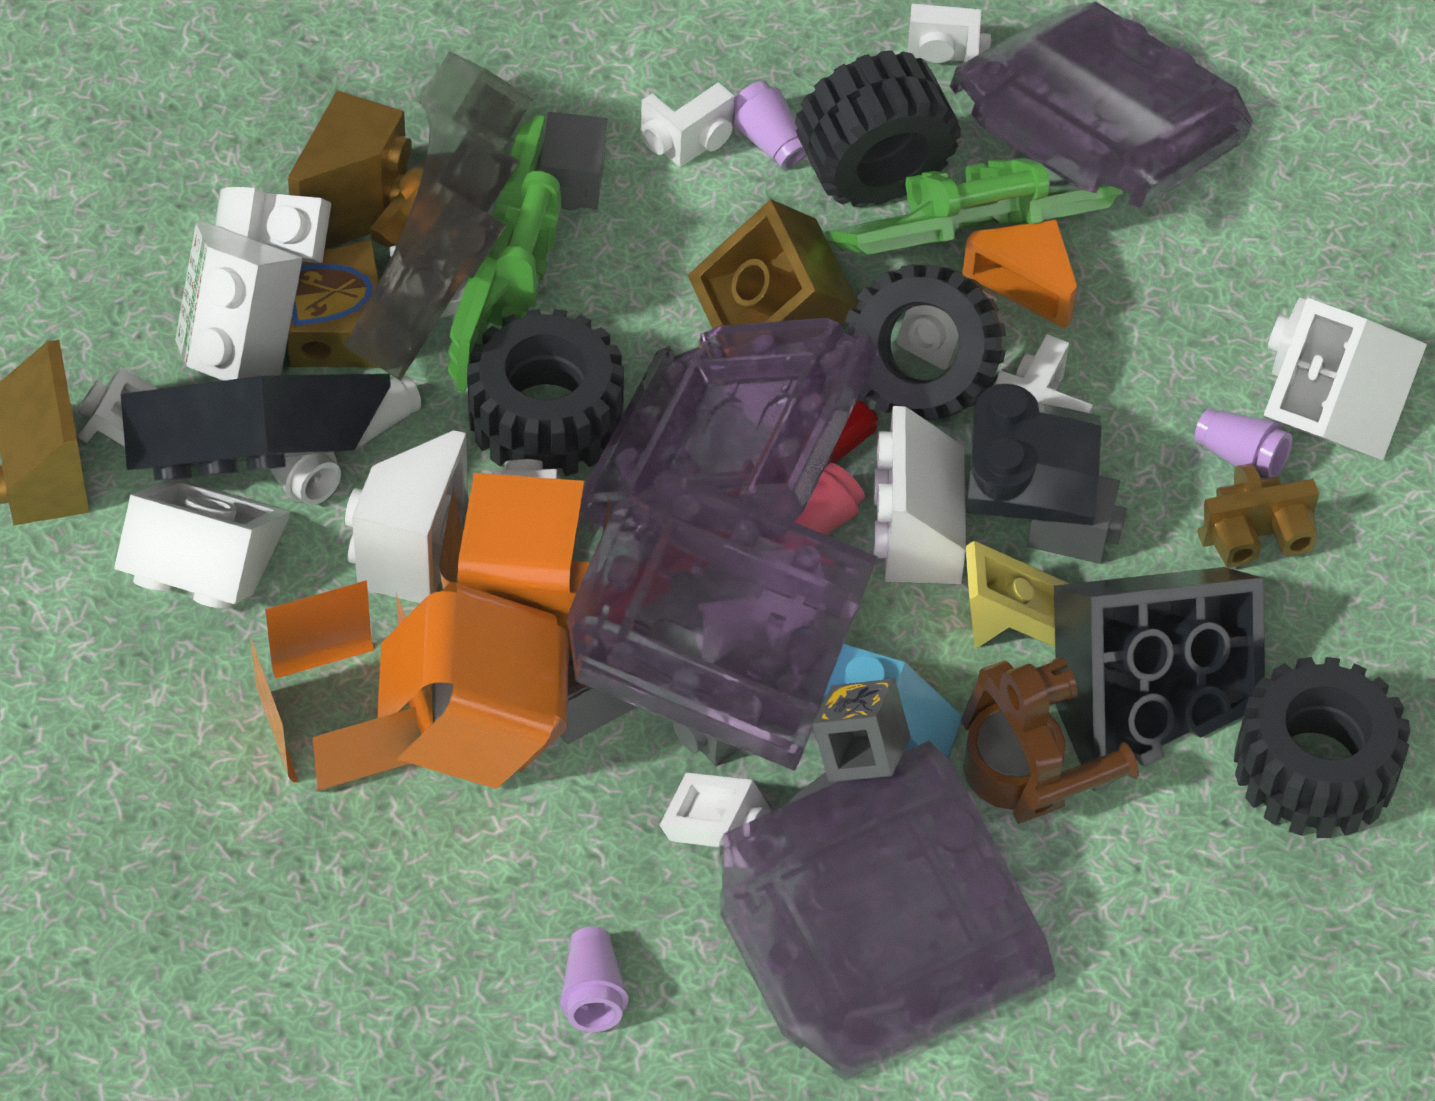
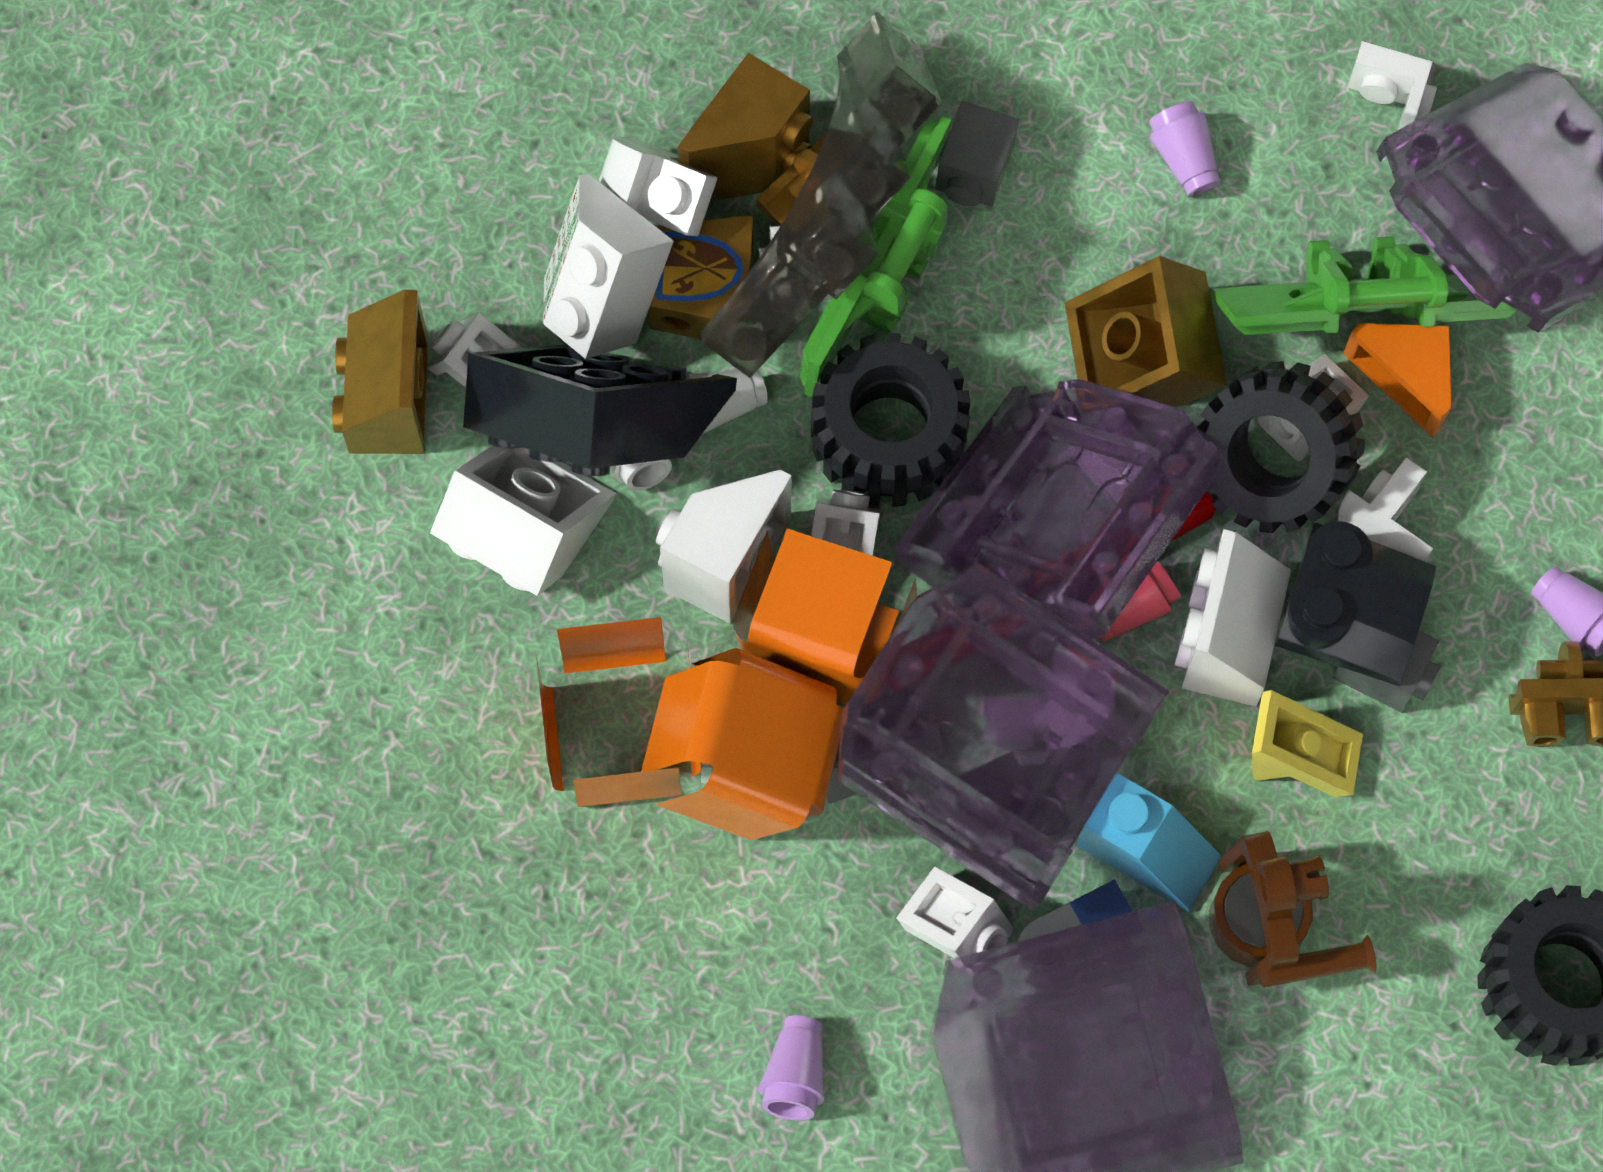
camera: 15 degrees right, 15 degrees up
white bracket [640,82,734,168] -> none
black tyre [795,50,961,207] -> none
dark grey brick [812,678,911,782] -> none
black wedge [1054,567,1265,791] -> none

